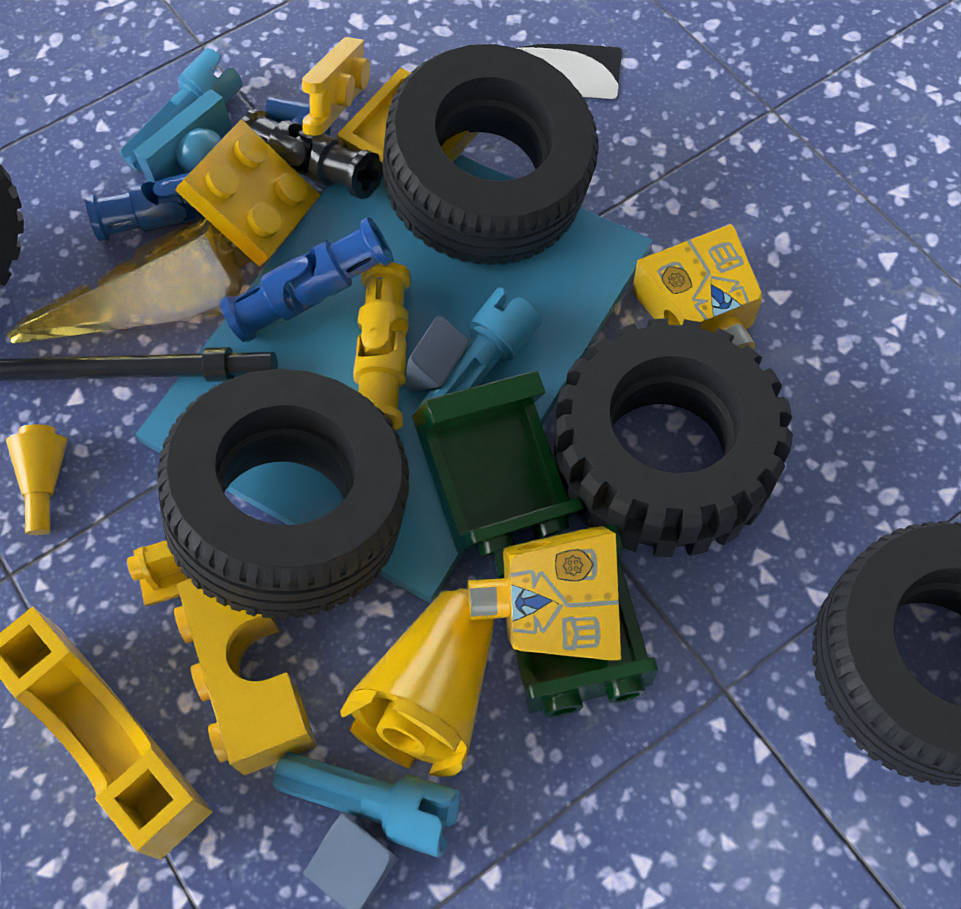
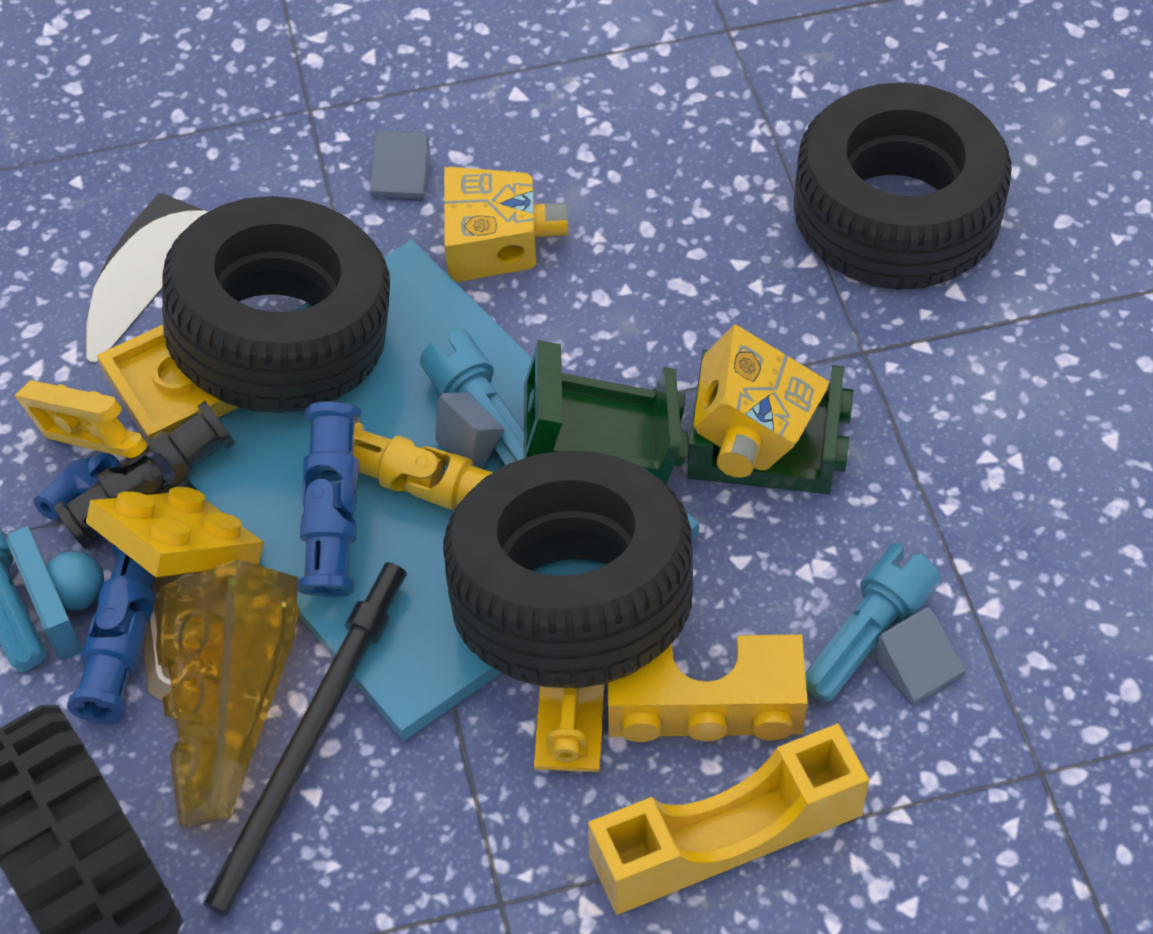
camera: 70 degrees left, 10 degrees down
yellow cone [6,424,68,535] -> none
yellow cone [340,589,495,777] -> none
black tyre [554,318,793,558] -> none
none -> sand blue slope [370,130,431,200]

